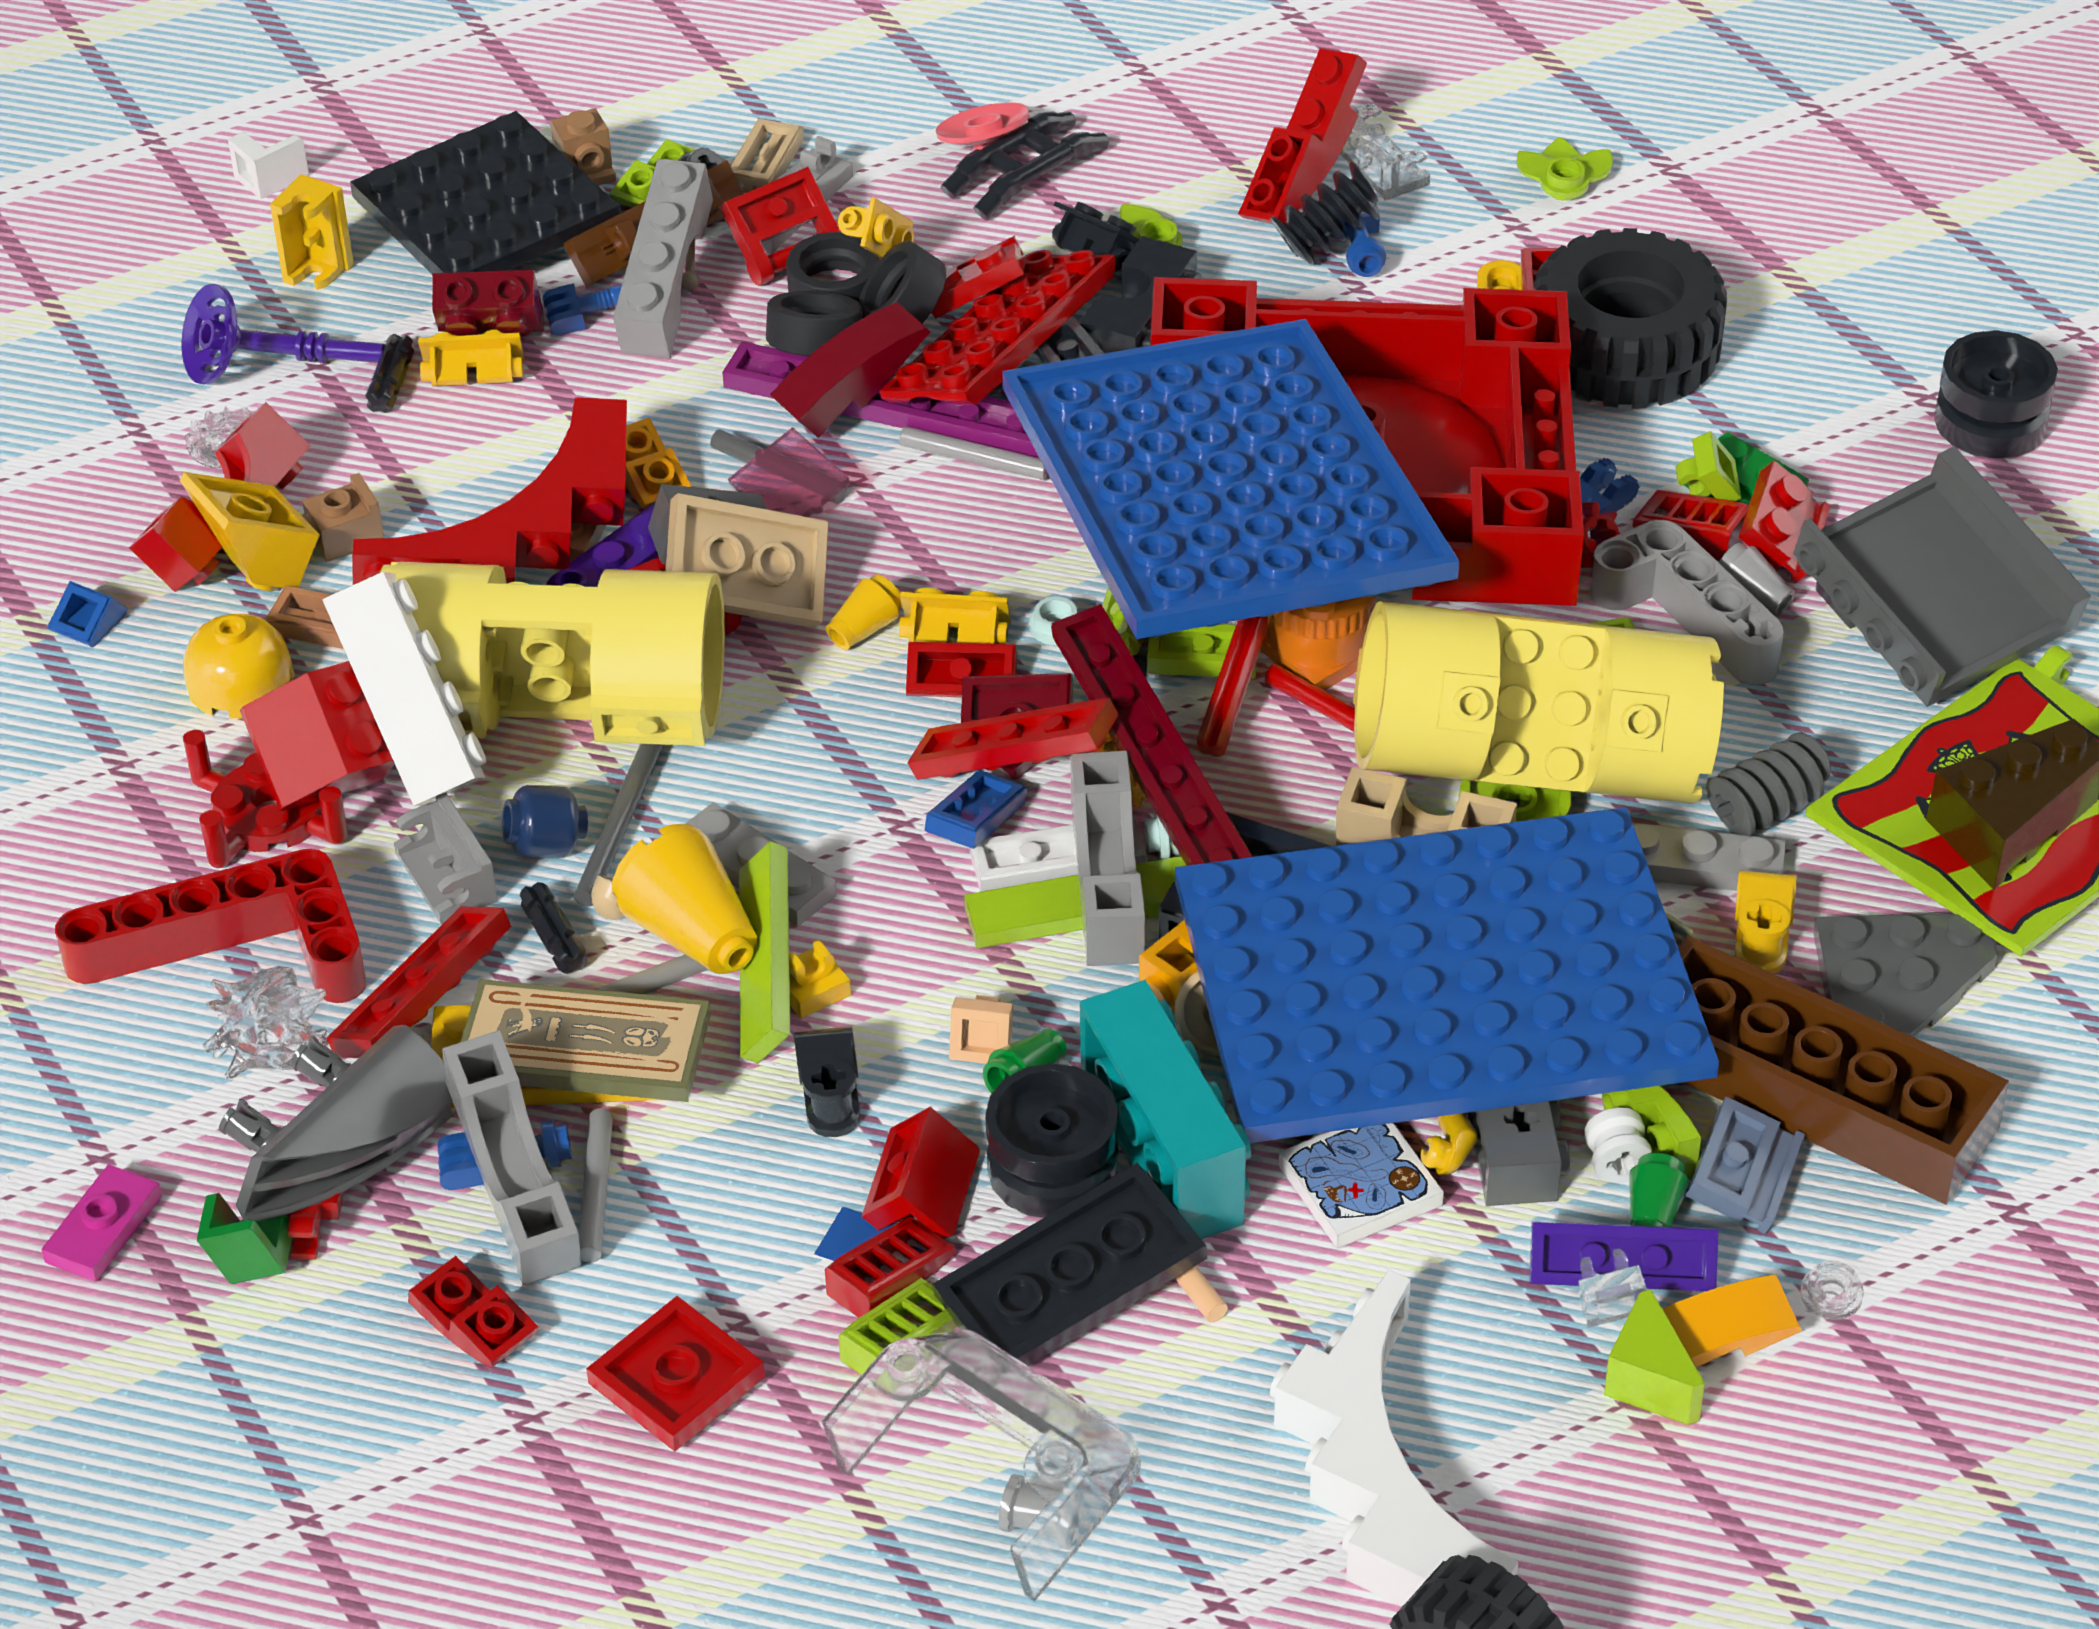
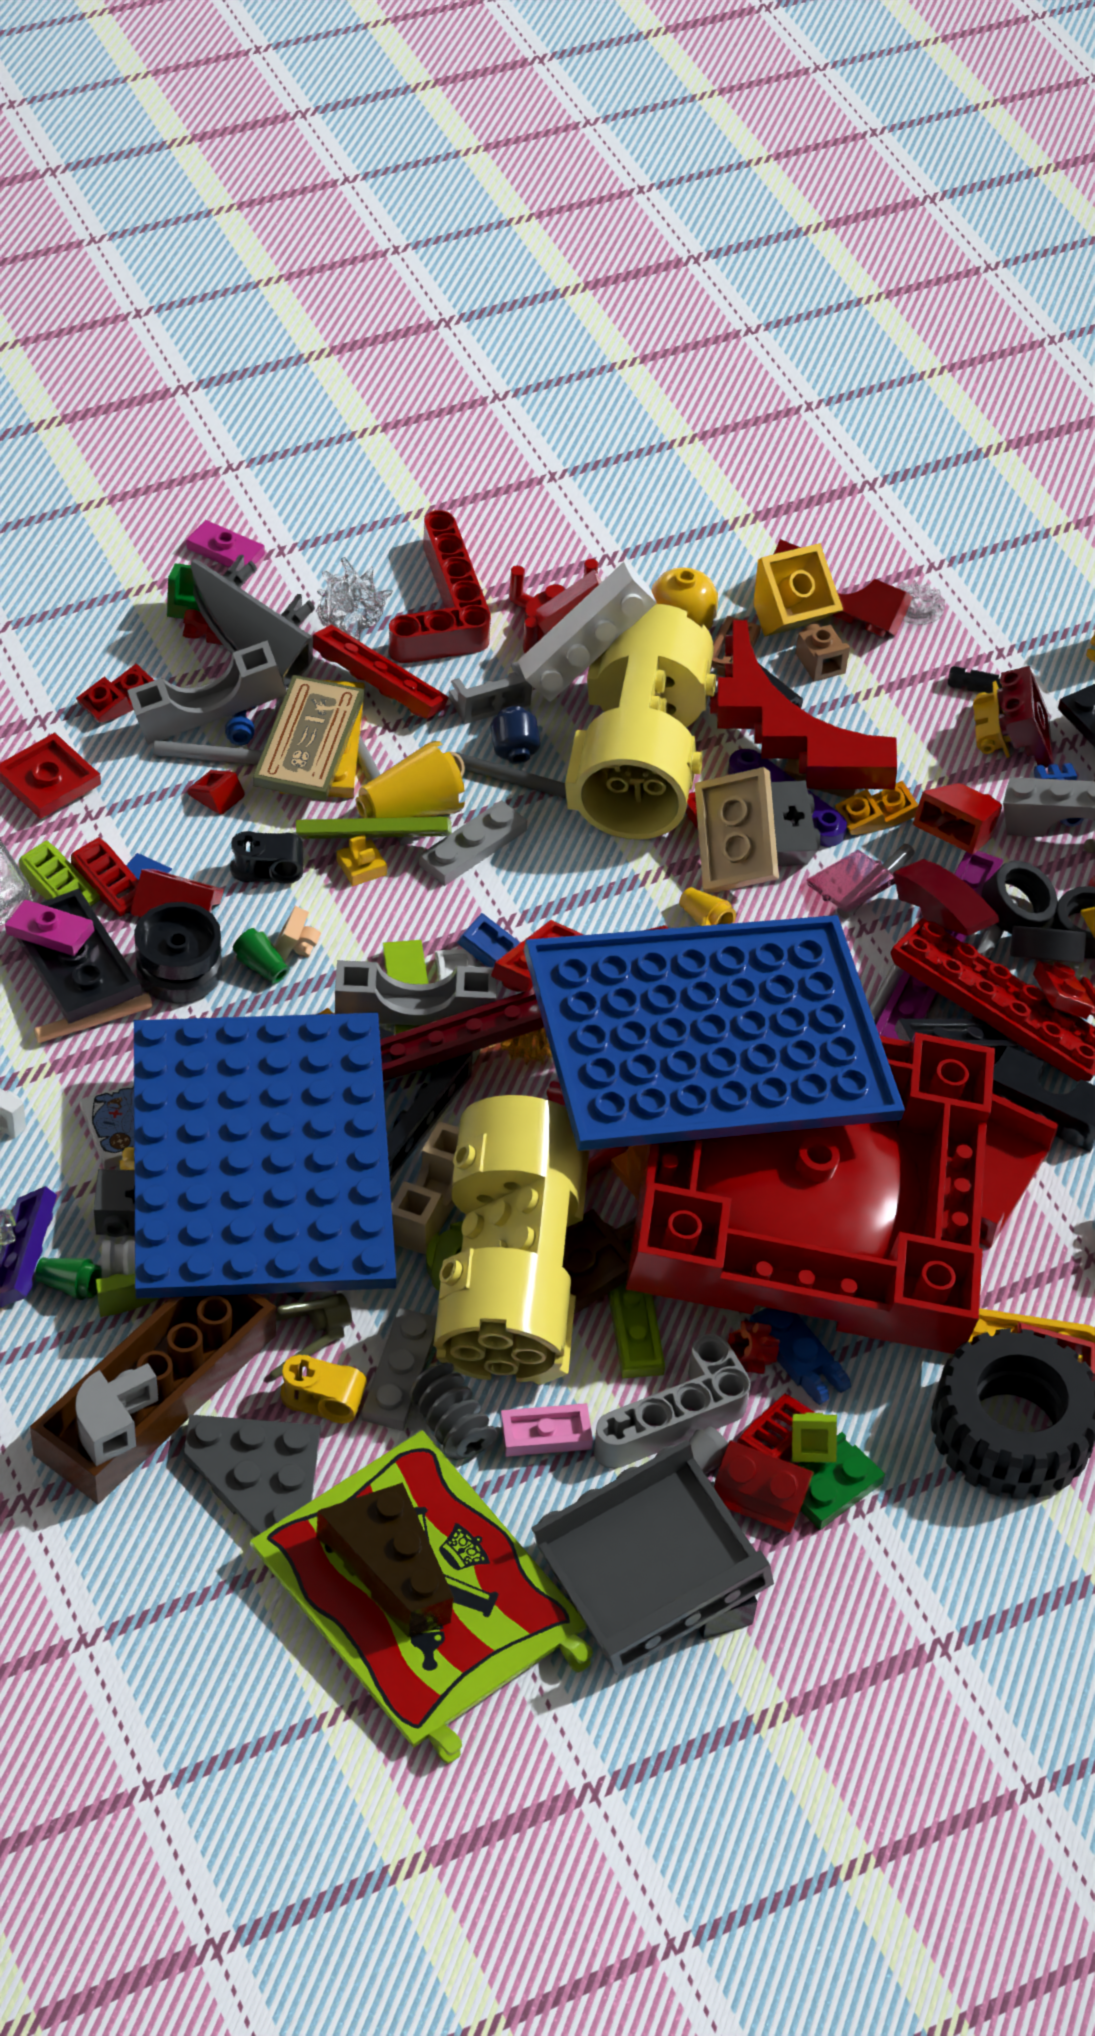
camera: 90 degrees right, 5 degrees up
blue slope [47,581,128,648] -> none
dark purple dish [181,284,385,385] -> none
black axle [519,882,587,974] -> none
teal brick [1080,980,1251,1239] -> none
sand blue plate [1685,1097,1805,1234] -> none
black wheel [1934,330,2058,459] -> none
none -> dark pink plate [5,899,94,956]
none -> light grey brick [76,1363,158,1466]
none -> red slope [187,770,245,814]
none -> bright pink plate [500,1403,593,1457]
none -> red torso [912,783,1002,854]

